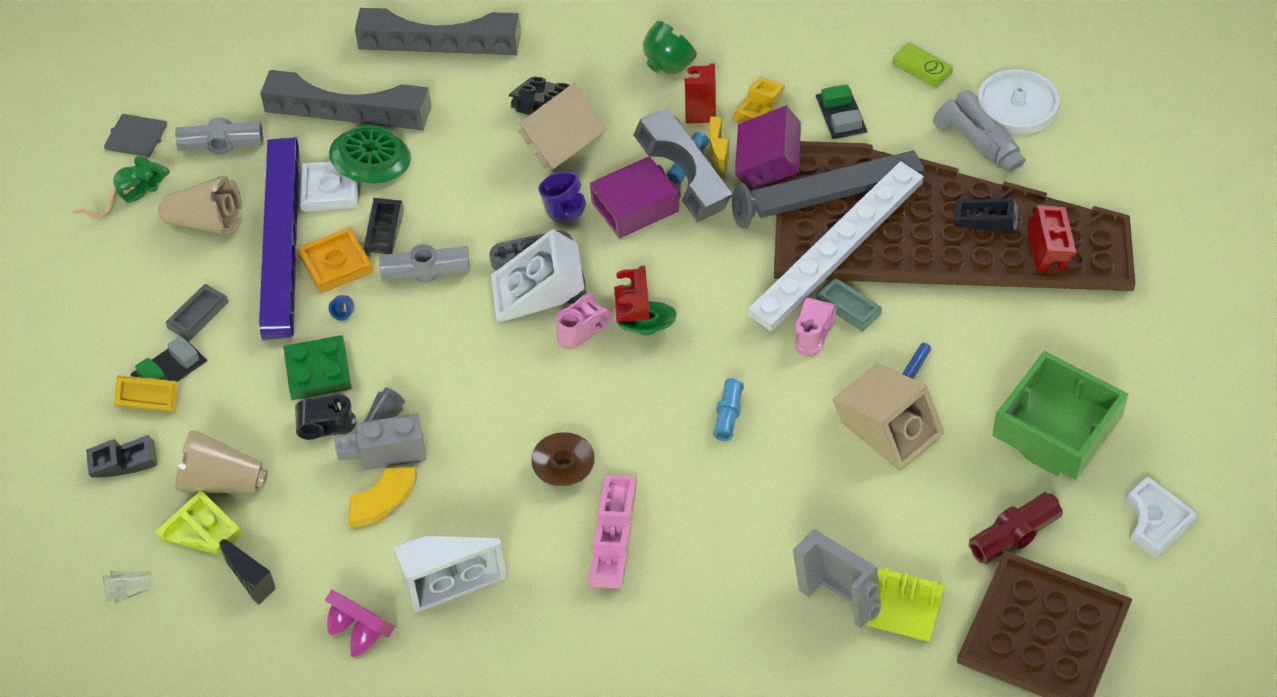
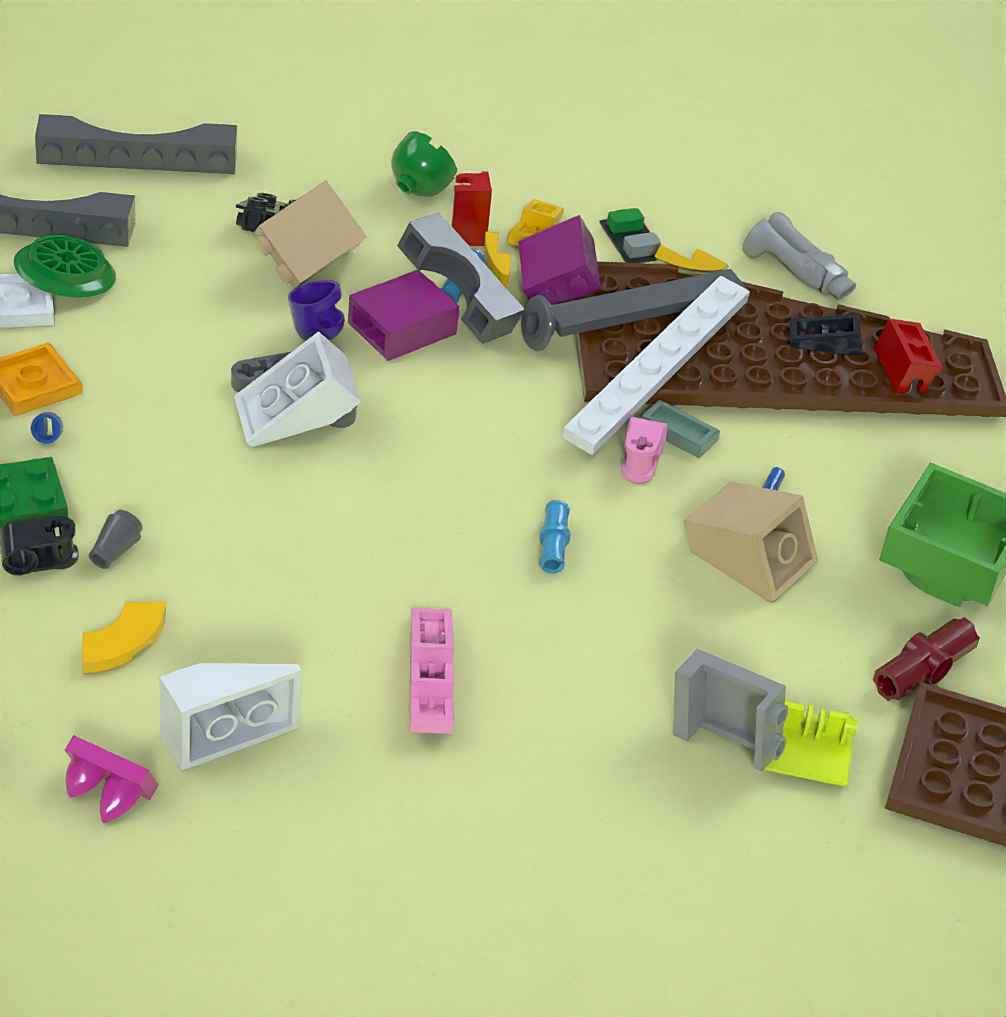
camera: 15 degrees left, 10 degrees down
light grey hinge [334,413,426,470] -> none
black slope [363,198,404,254] -> none
light grey piece [379,244,470,283] -> none
reddish brown dish [531,432,595,486] -> none
bright pink piece [556,294,612,348] -> none
red hinge [614,266,650,322] -> none
green dish [617,301,676,336] -> none
lime tile [892,42,953,88] -> none
white piece [978,69,1060,135] -> none
none -> yellow slope [654,245,729,273]

